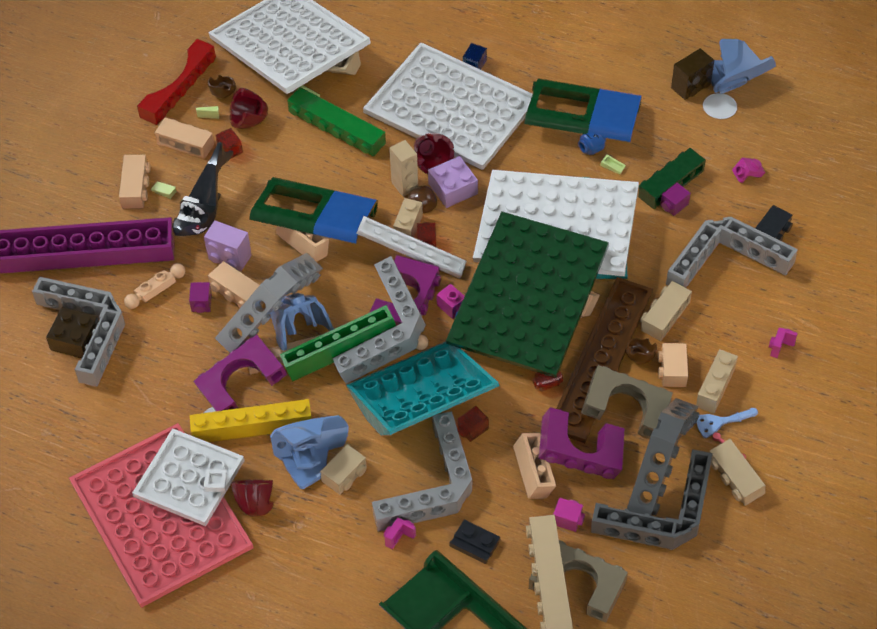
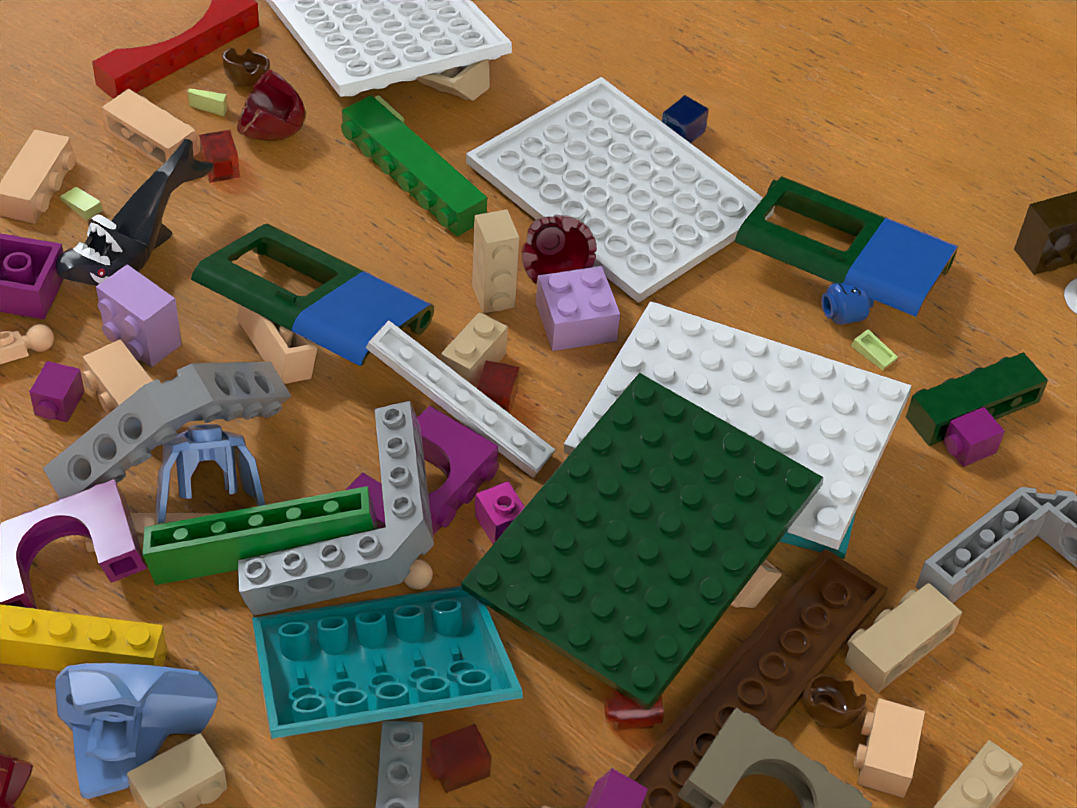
camera: 10 degrees right, 5 degrees down
reddish brown hair [408,186,437,214] -> none

